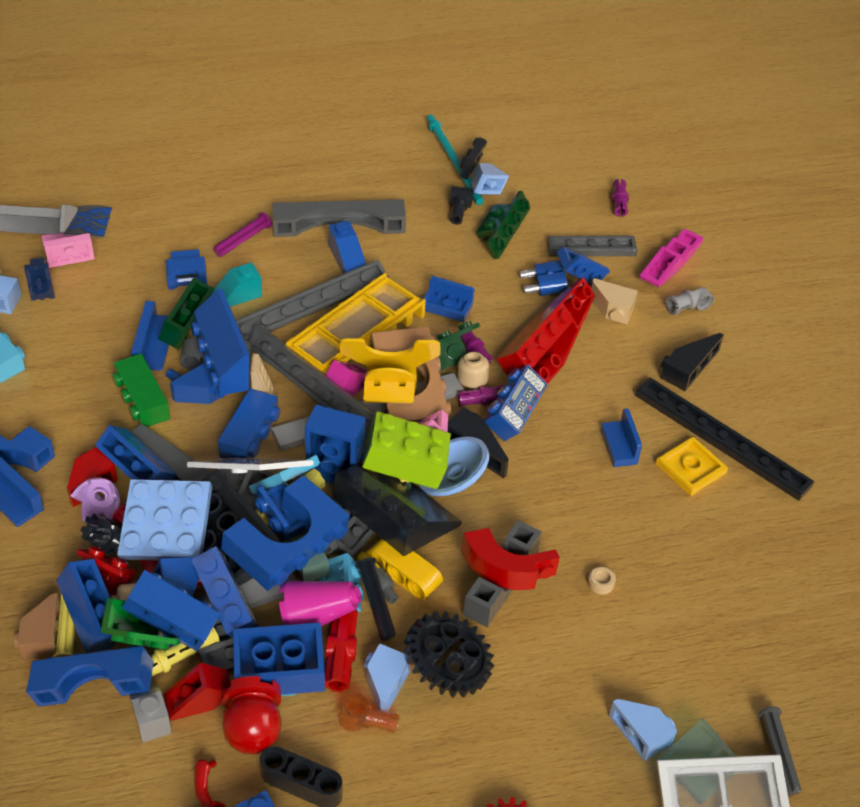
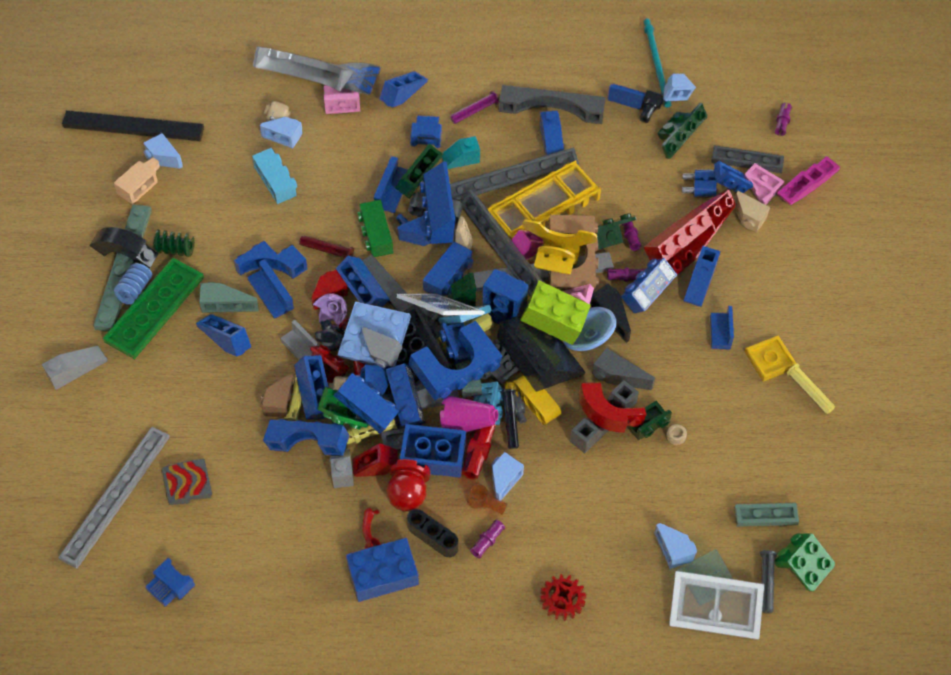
camera: 15 degrees right, 10 degrees up
dark blue hips [24,258,55,301] -> none
black gear [404,611,494,698] -> none
blue bracket [424,276,475,322] -> none
tan head [458,352,489,389] -> none
black hinge [459,137,487,180] -> none
black tile [635,377,814,501] -> none
black slope [660,333,724,391] -> none
light grey connector [665,287,714,315] -> none
none -> light grey panel [281,320,319,360]
none -> dark red axle [299,236,354,258]
none -> light grey slope [362,327,402,368]
none -> blue slope [380,71,428,108]
none -> dark green slope [448,272,476,310]
none -> magenta pin [470,520,505,558]
none -> dark grey slope [592,348,655,390]
none -> blue panel [608,84,645,110]
none -> dark green bracket [627,401,672,441]
none -> blue slope [684,246,721,307]
none -> sand green plate [734,503,799,527]
none -> bright pink wing [744,163,785,205]
none -> green bracket [774,533,835,591]
none -> light yellow axle [786,363,835,414]

